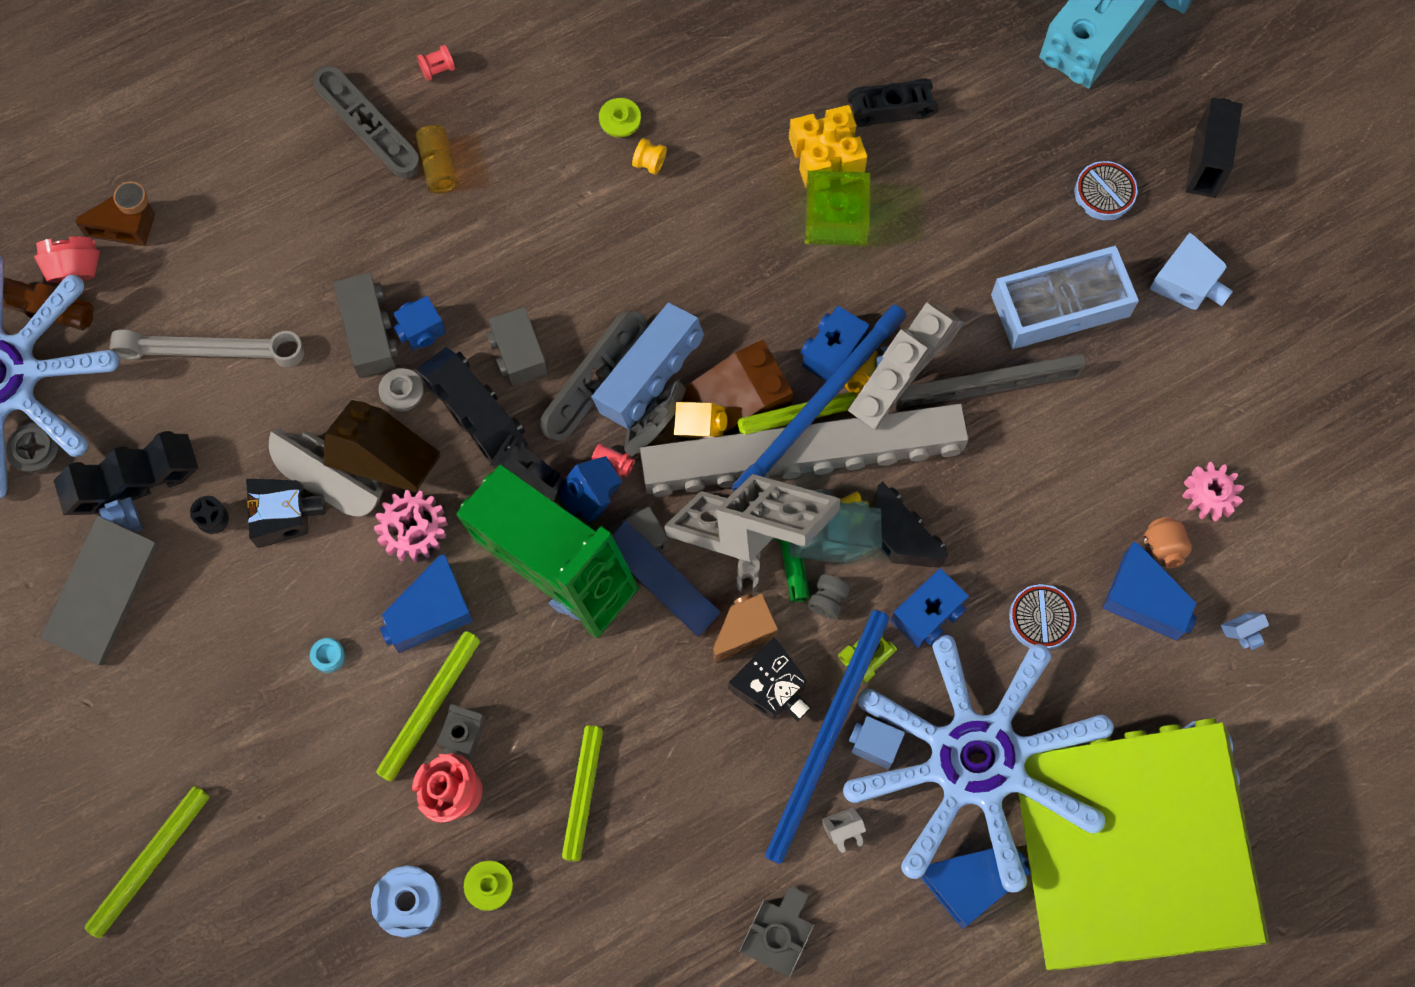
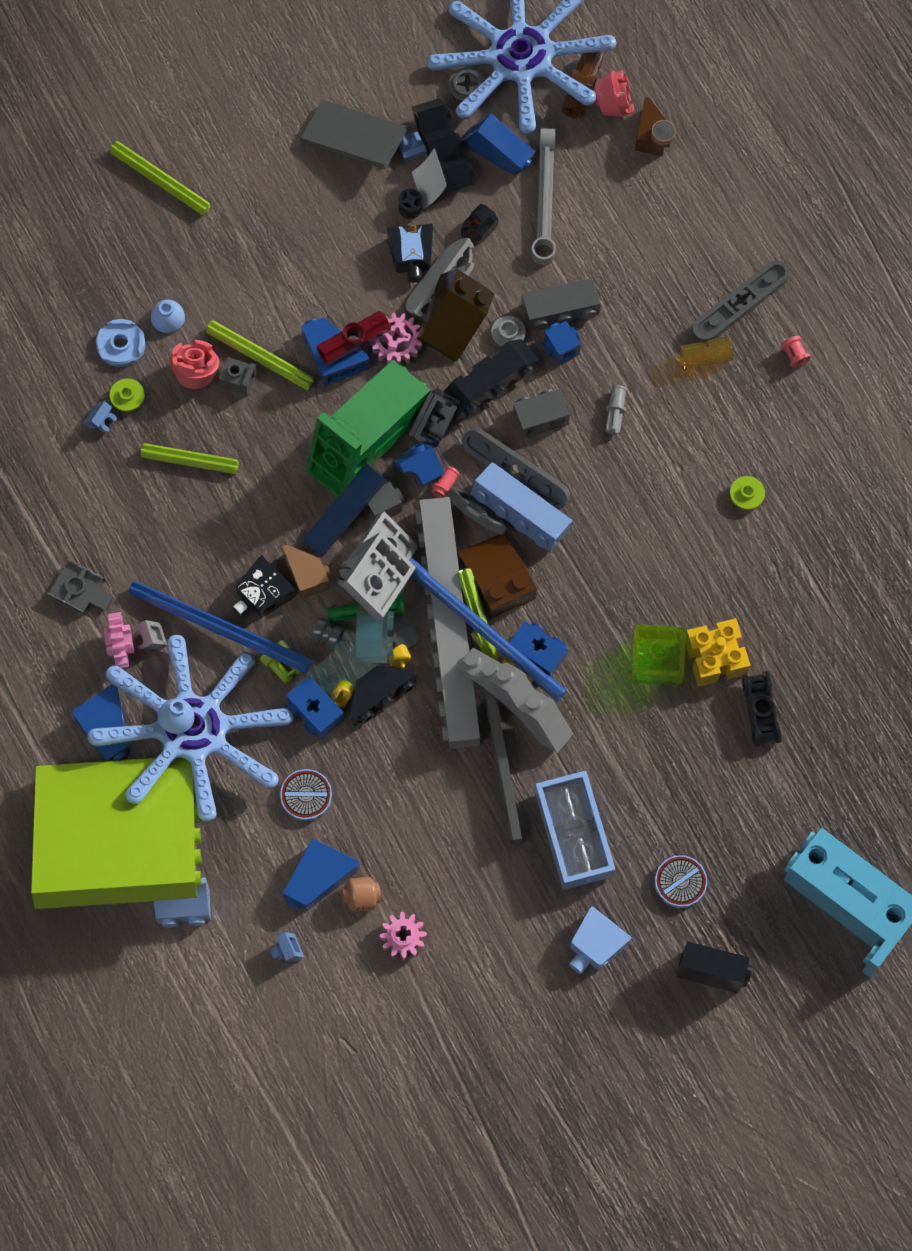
camera: 90 degrees right, 0 degrees up
medium azure tile [310,638,346,673] -> none
yellow wheel [632,138,667,175] -> none
yellow brick [674,402,727,438] -> none
medium blue brick [849,716,905,770] -> none
none -> medium blue tile [83,401,117,432]
none -> bright pink gear [104,612,134,668]
none -> light blue brick [151,300,185,333]
none -> light blue brick [157,698,194,734]
none -> dark red piece [316,310,391,365]
none -> yellow piece [330,680,355,708]
none -> white sticker [412,148,446,209]
none -> black rock [460,204,498,245]
none -> blue slope [462,113,534,174]
none -> light grey axle [605,385,627,435]

